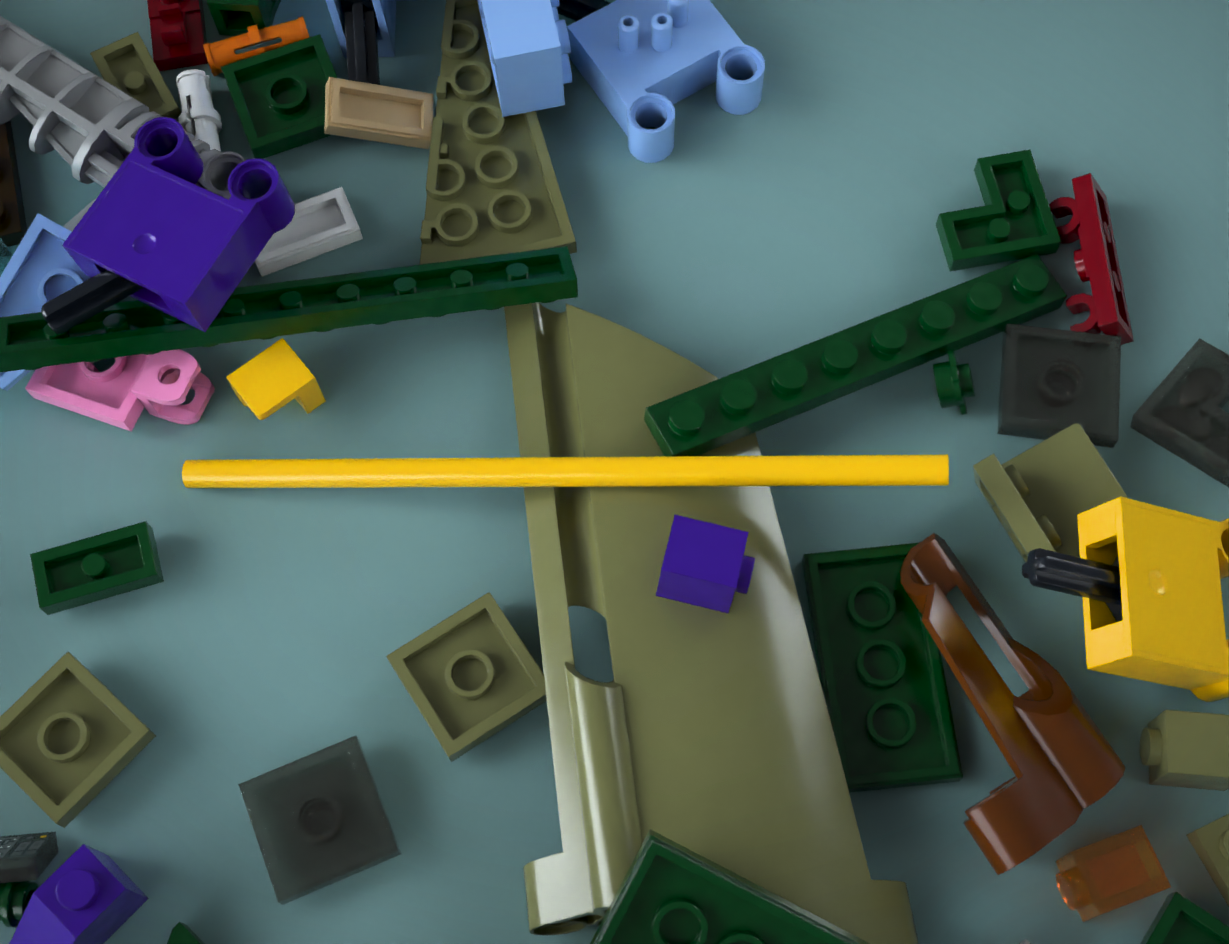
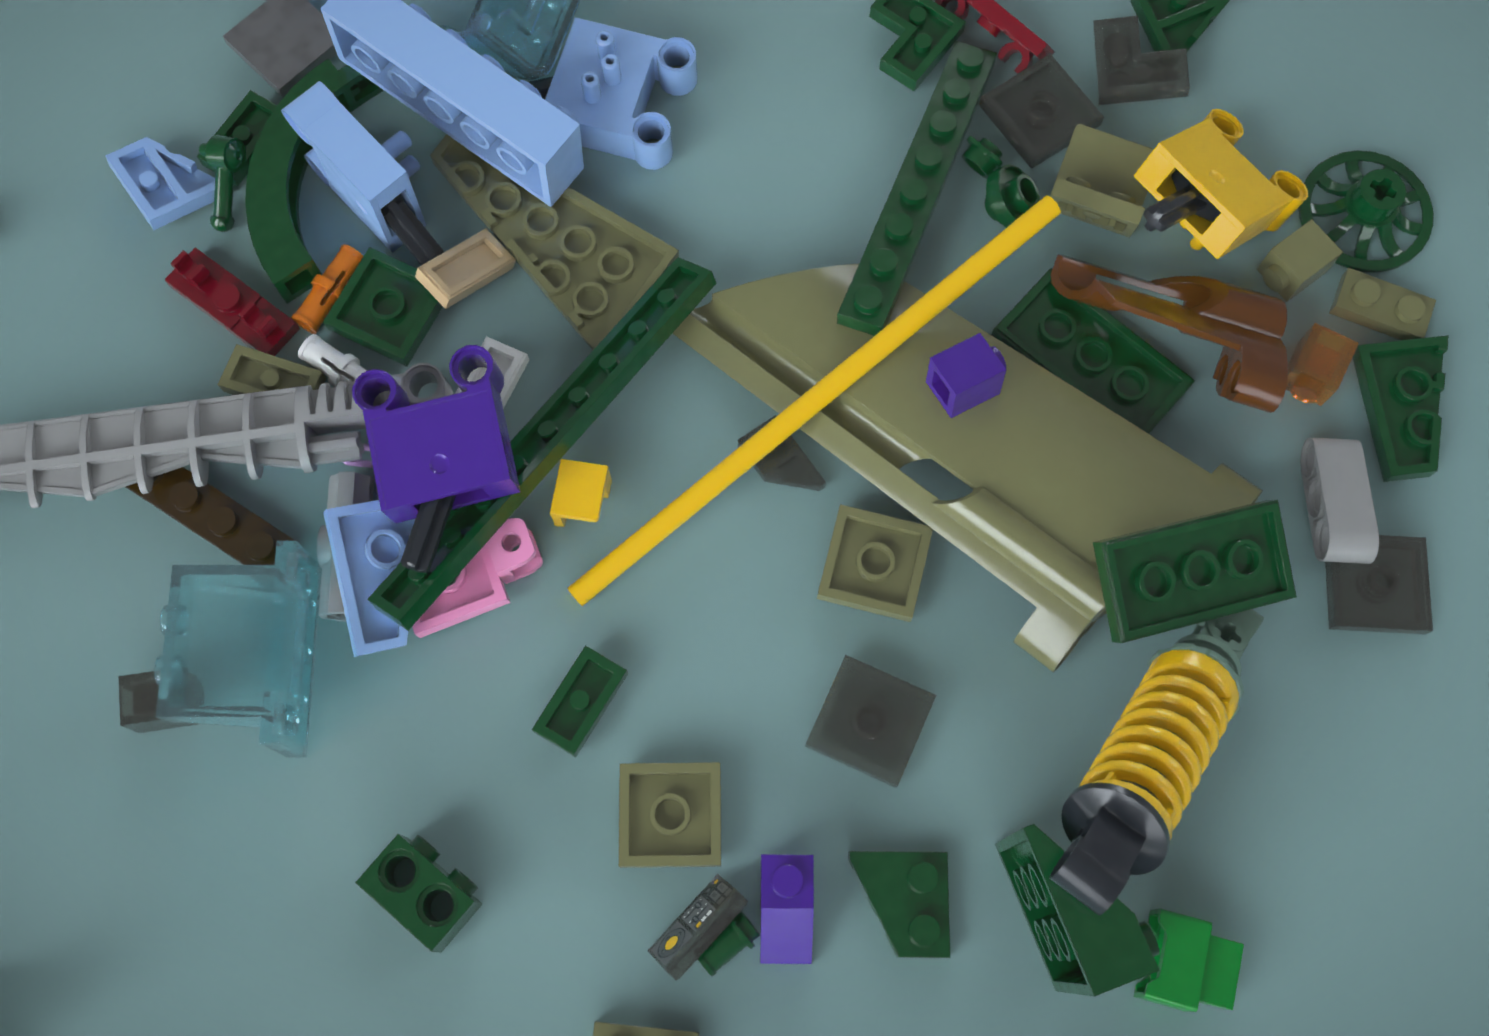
camera: 45 degrees left, 5 degrees up
none -> clear smoke tile [737,415,826,491]
none -> dark green plate [984,164,1040,228]

